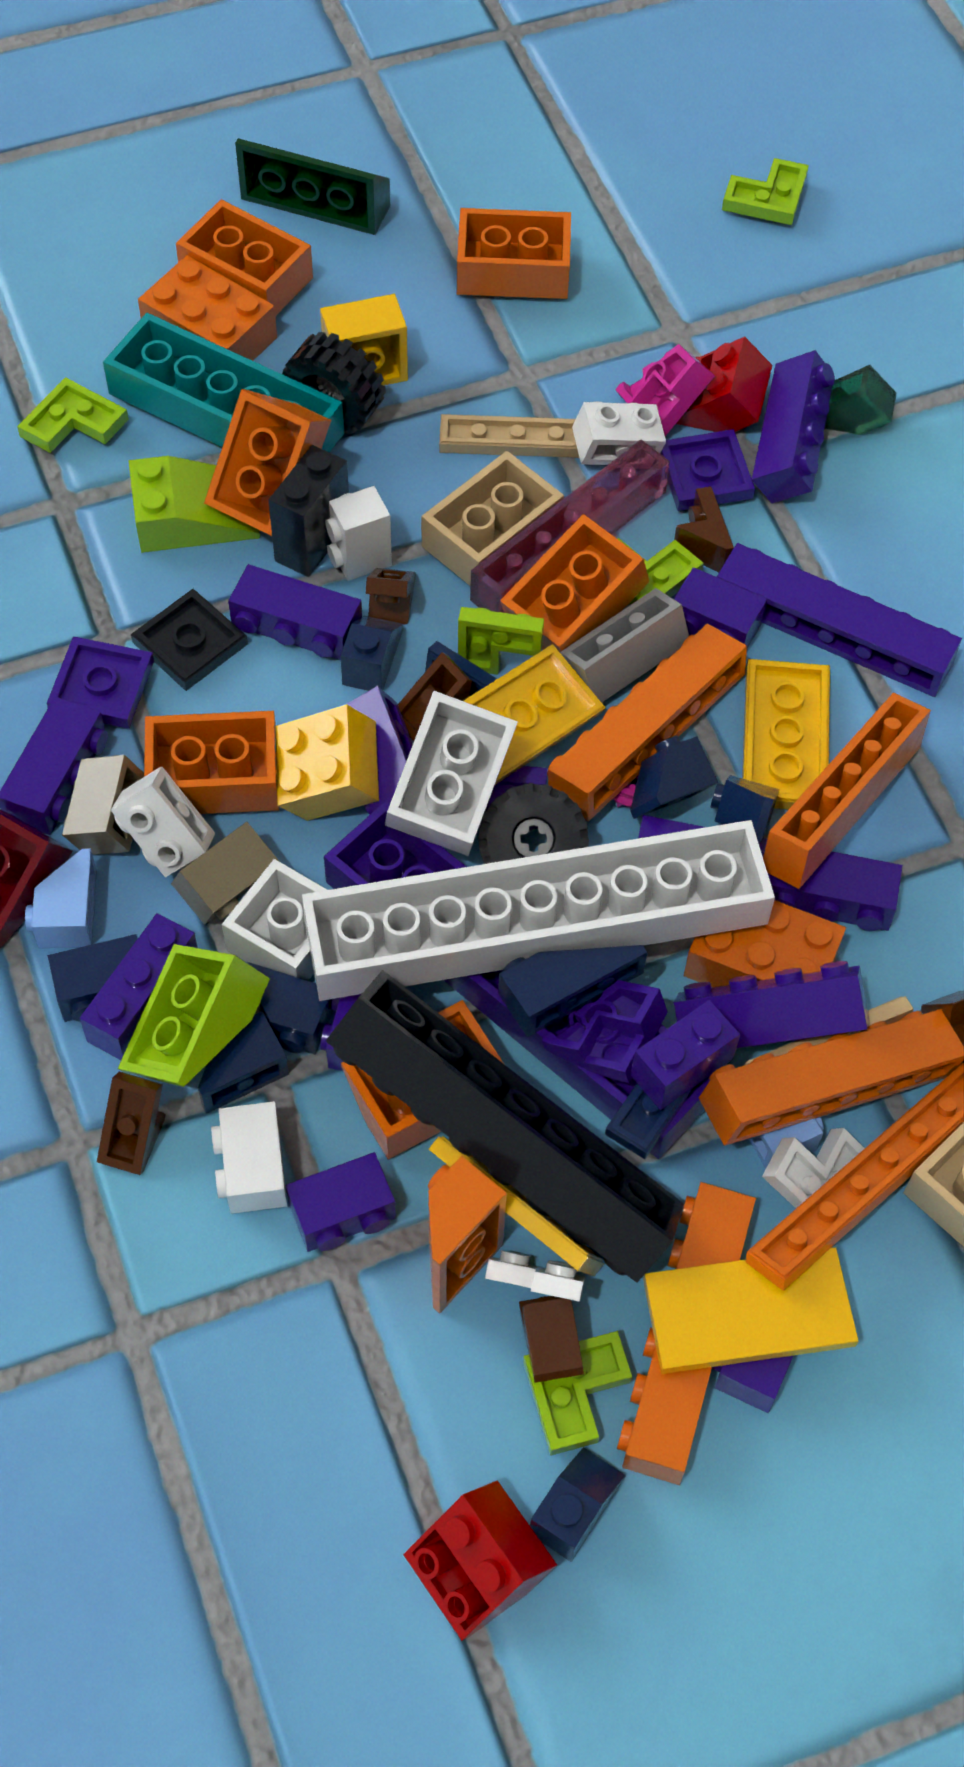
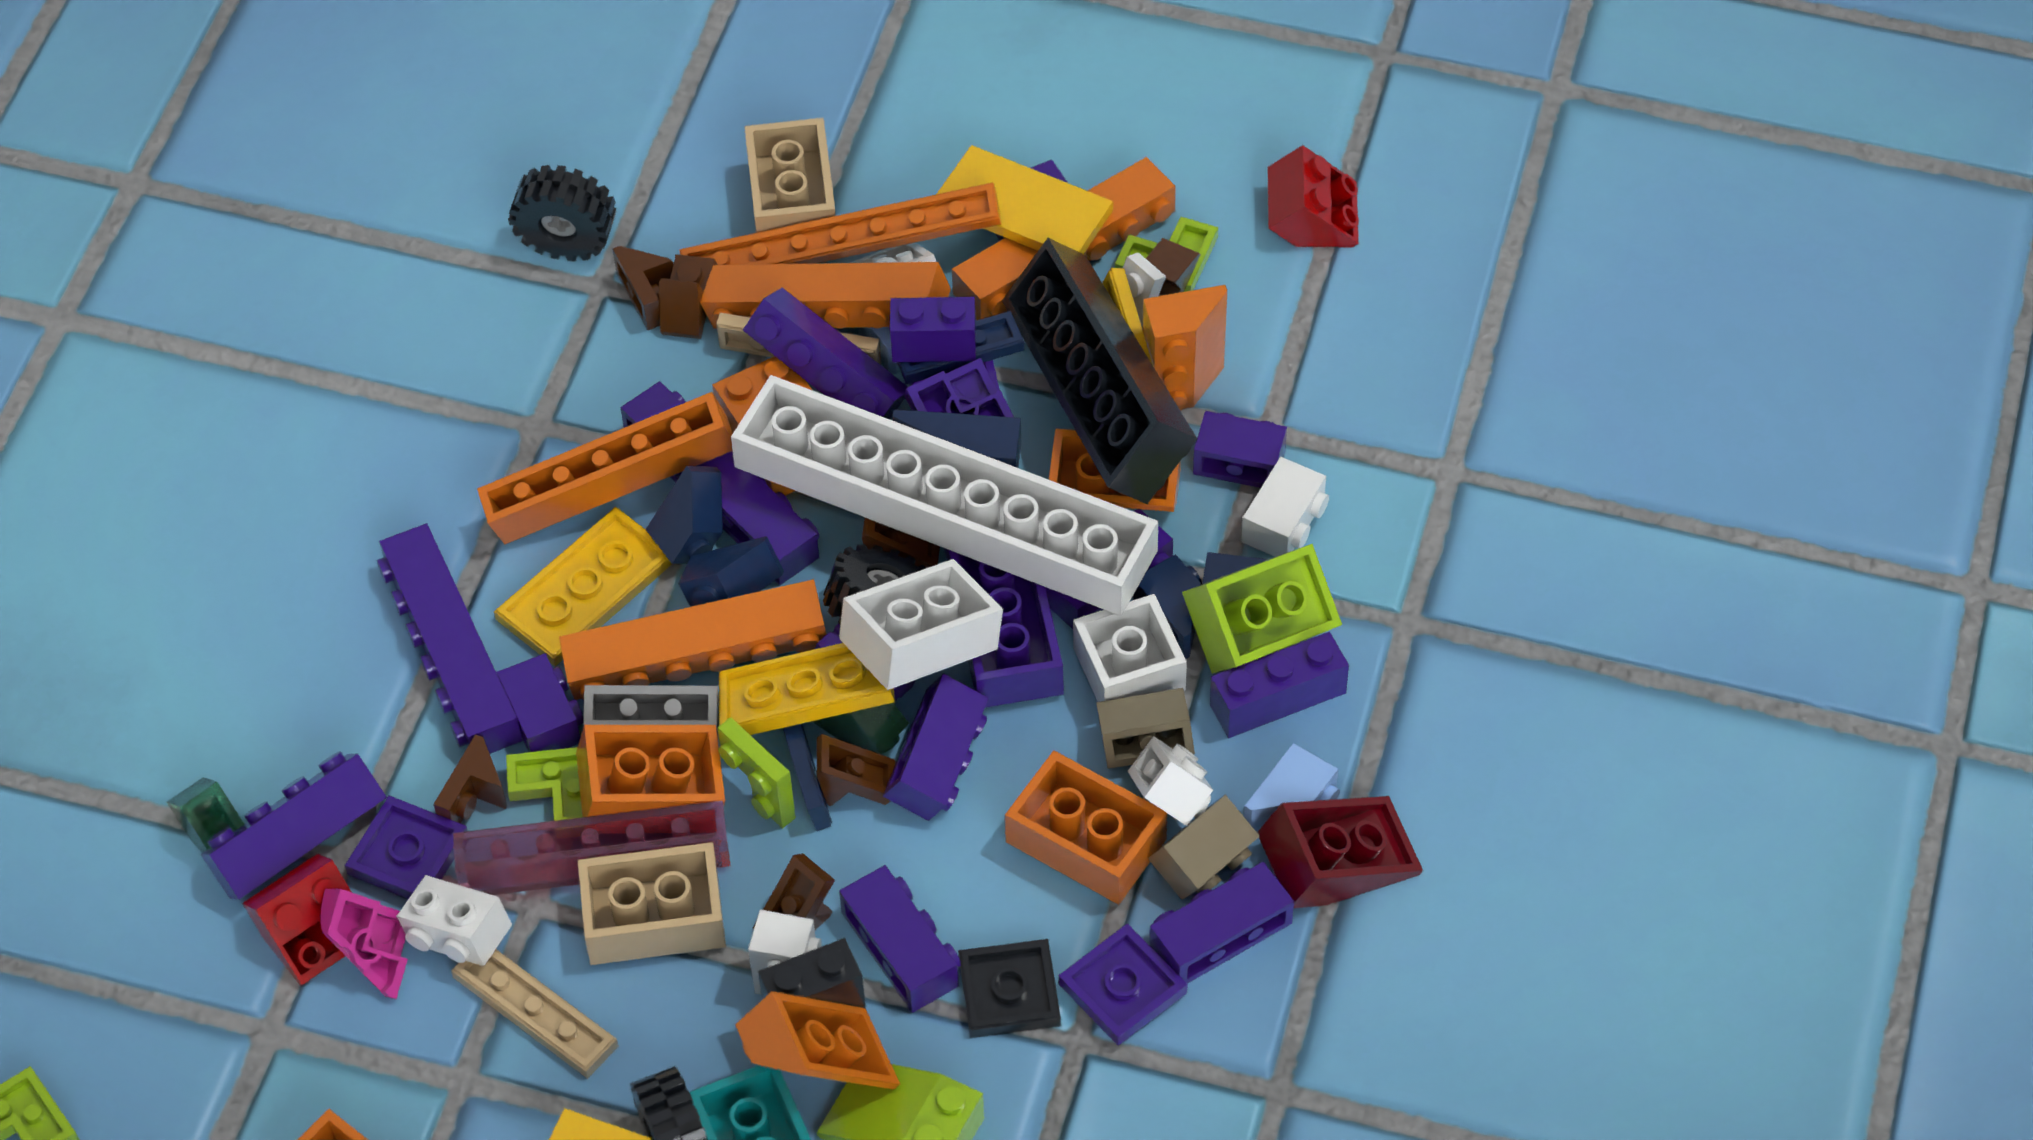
camera: 140 degrees left, 5 degrees down
dark blue slope [47,934,138,1022] -> none
reddish brown slope [96,1071,166,1175] -> none
yellow brick [275,704,379,821] -> none
dark blue slope [340,616,404,691] -> none
dark blue slope [530,1447,626,1562] -> none

